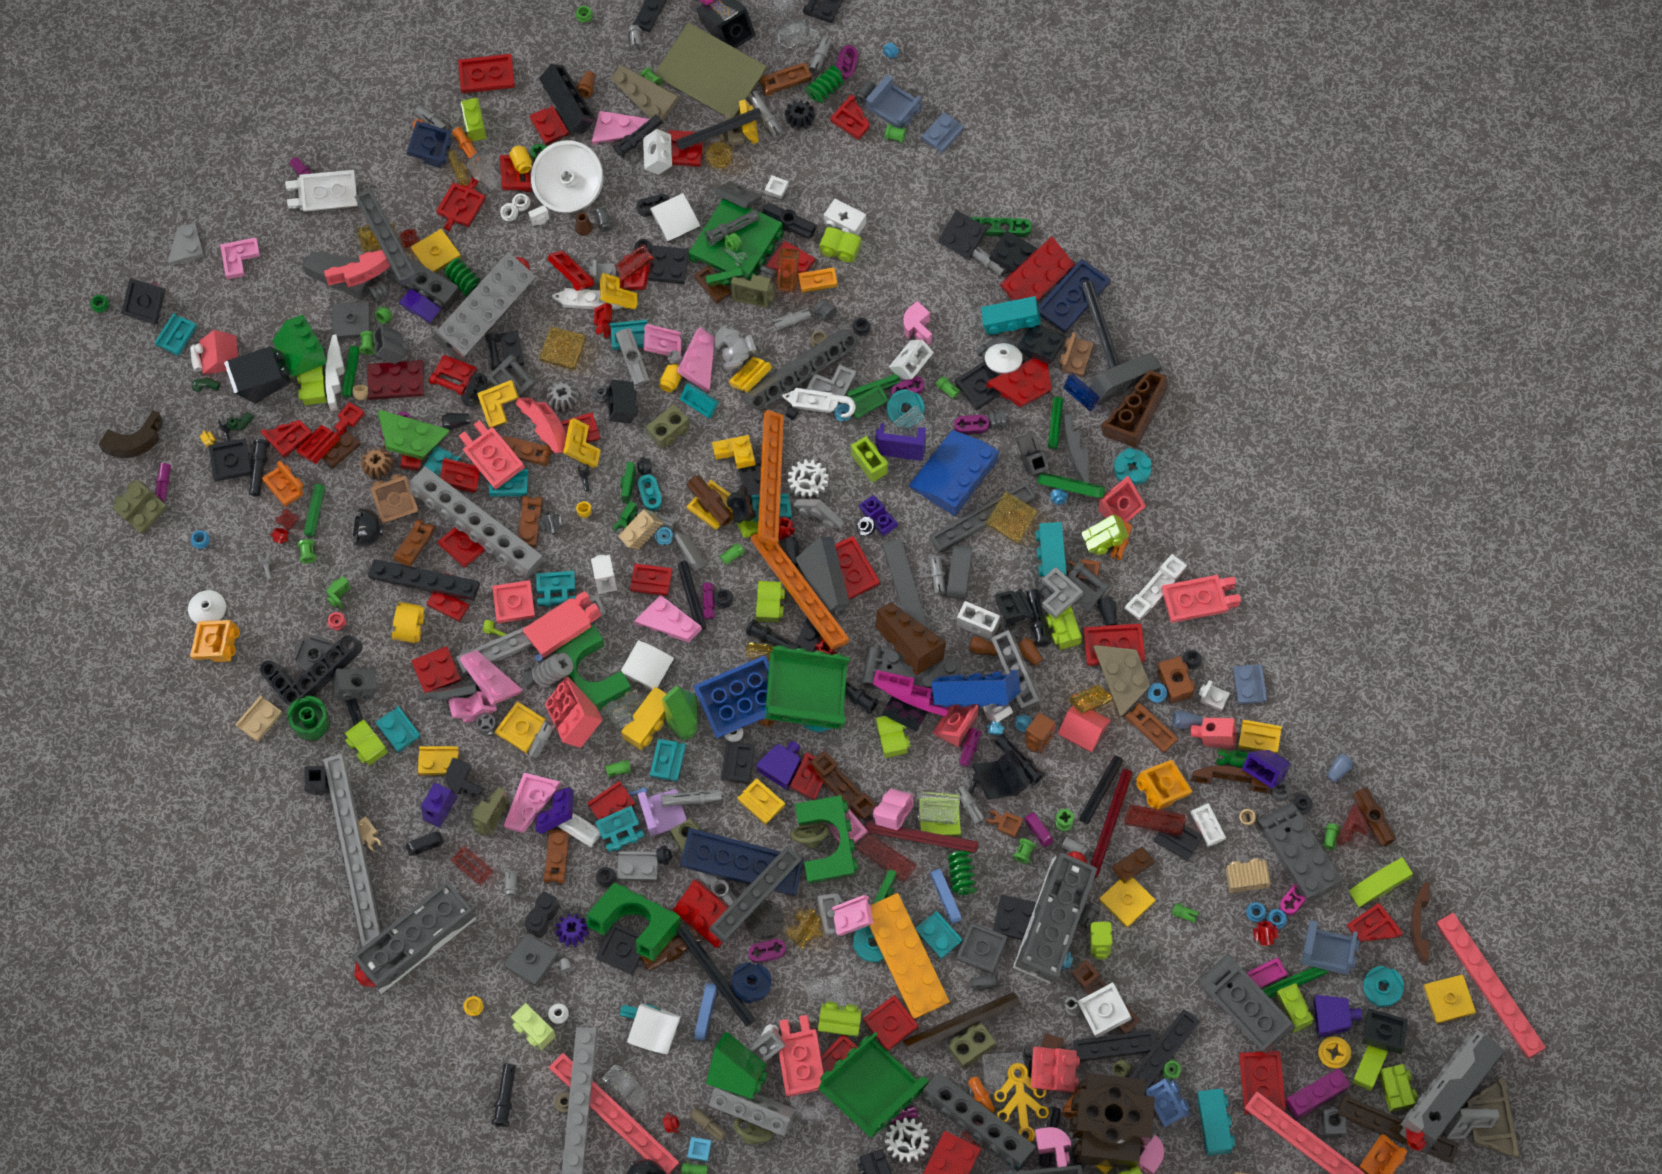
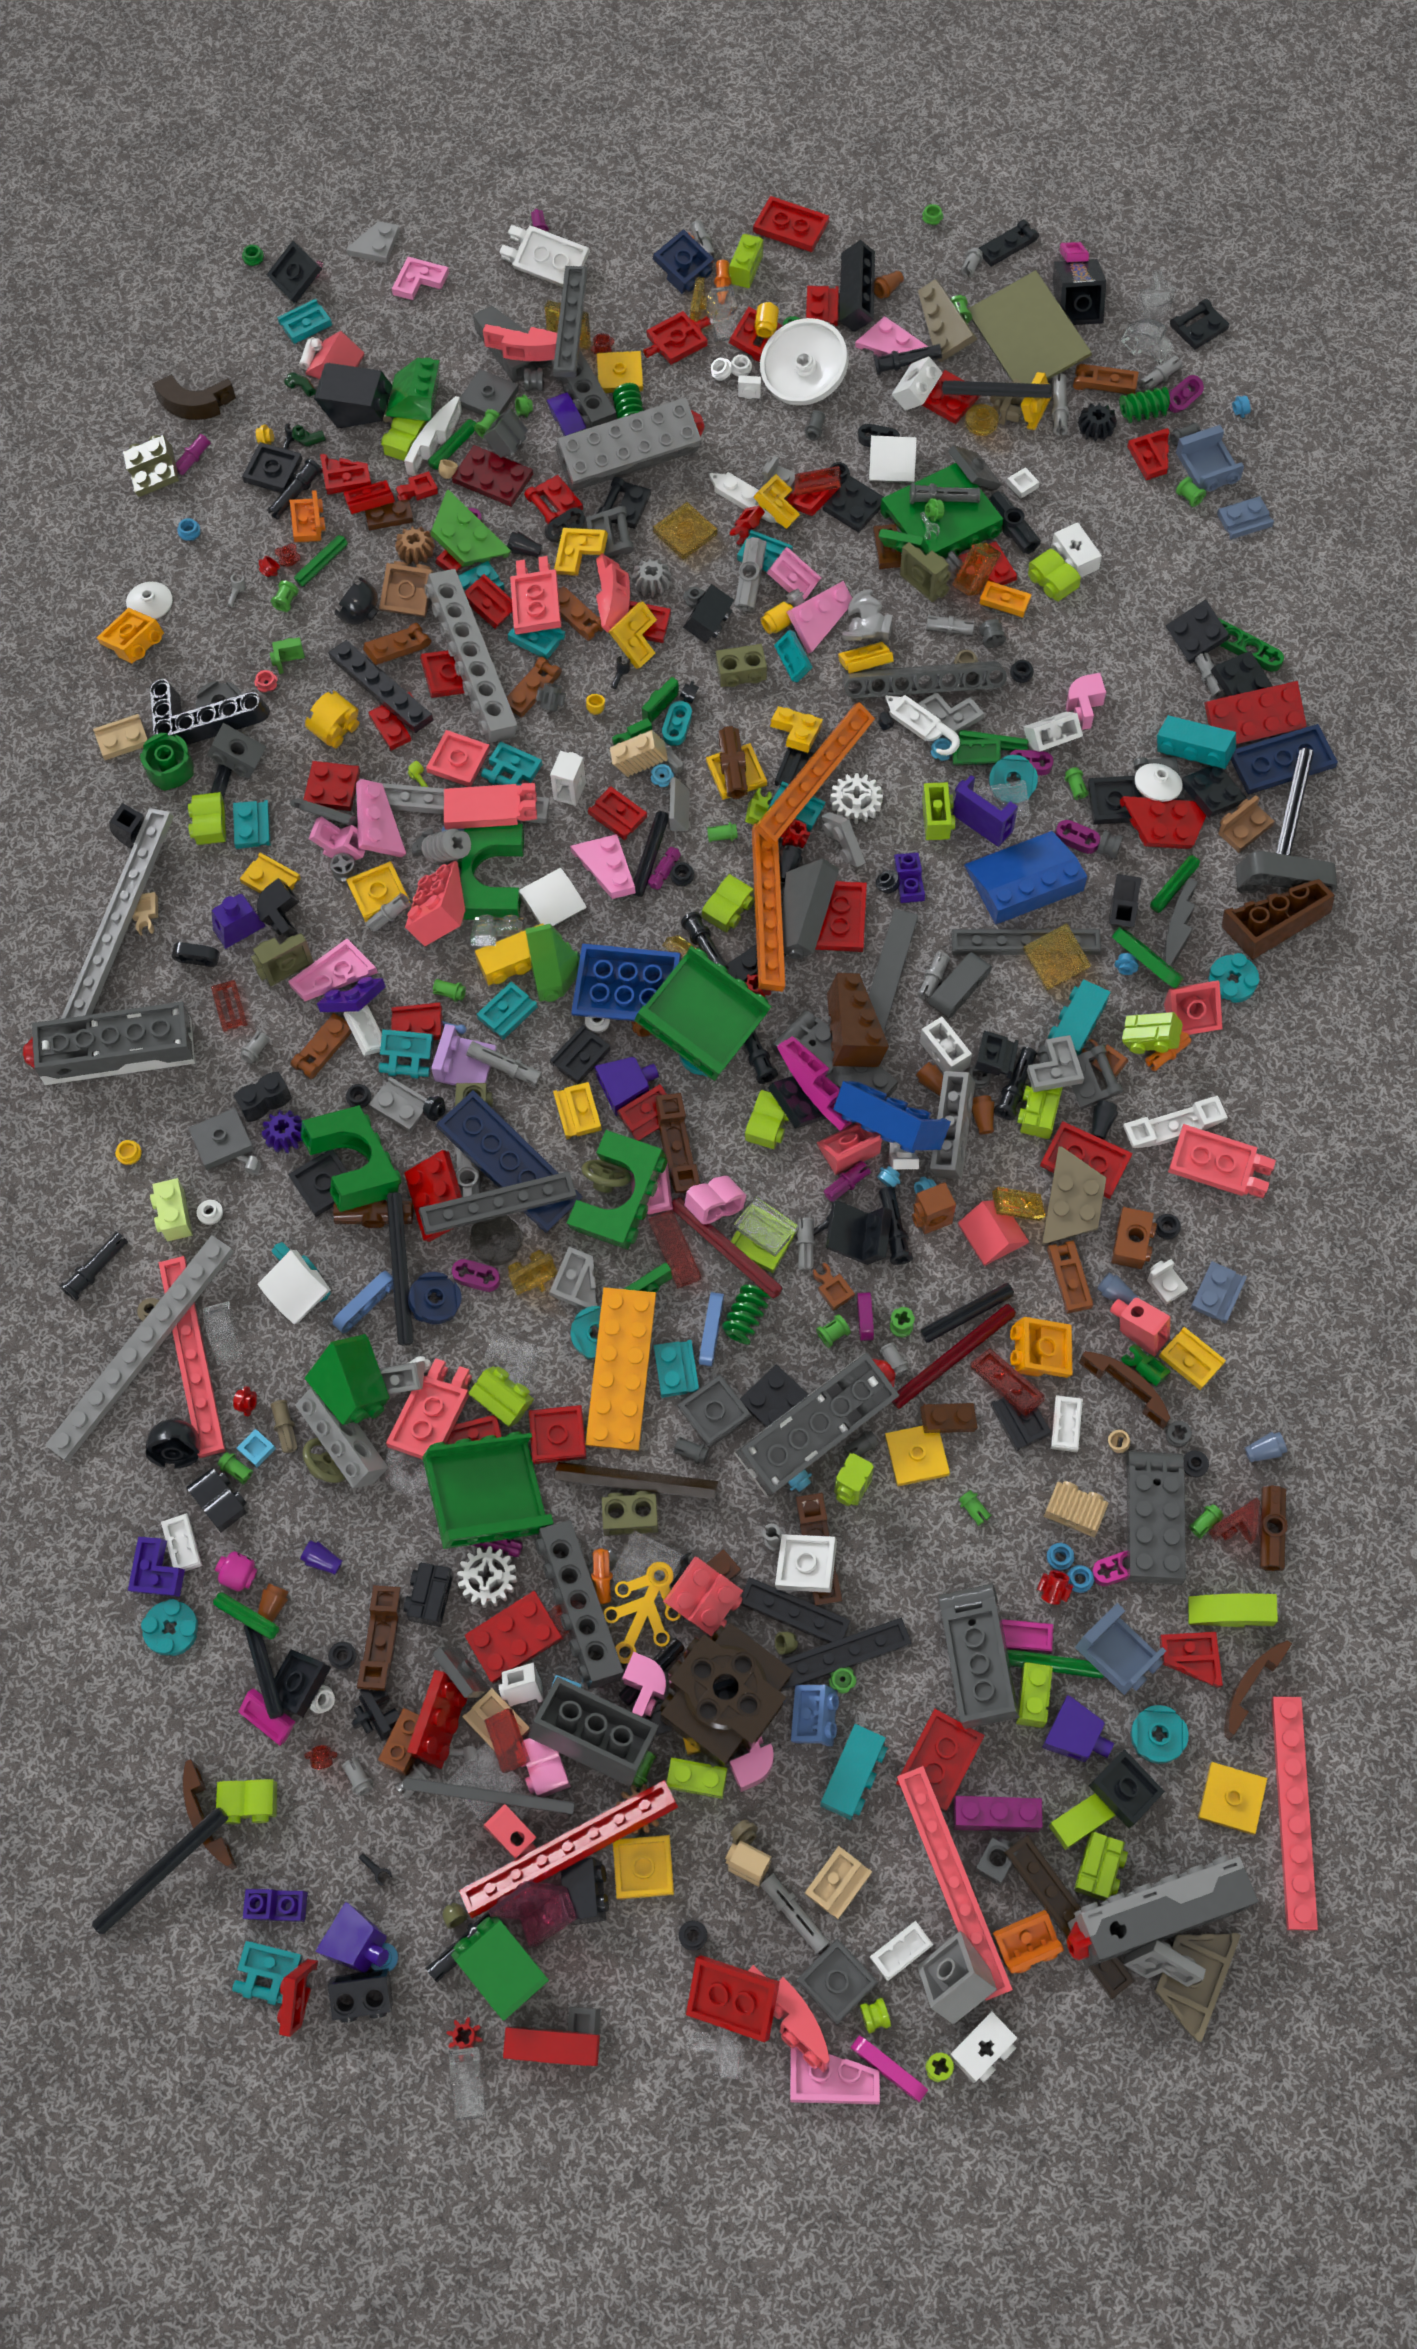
camera: 30 degrees right, 0 degrees up
red plate [547,250,594,291] -> none
reddish brown cone [575,212,593,236] -> none
black hips [726,485,756,524] -> none
bright pink plate [832,895,874,936] -> none
clear blue tile [1063,373,1099,412] -> none
dark azure plate [1148,683,1167,703] -> none
dark purple torso [1242,750,1290,788] -> none
yellow gear [1318,1036,1351,1069] -> none

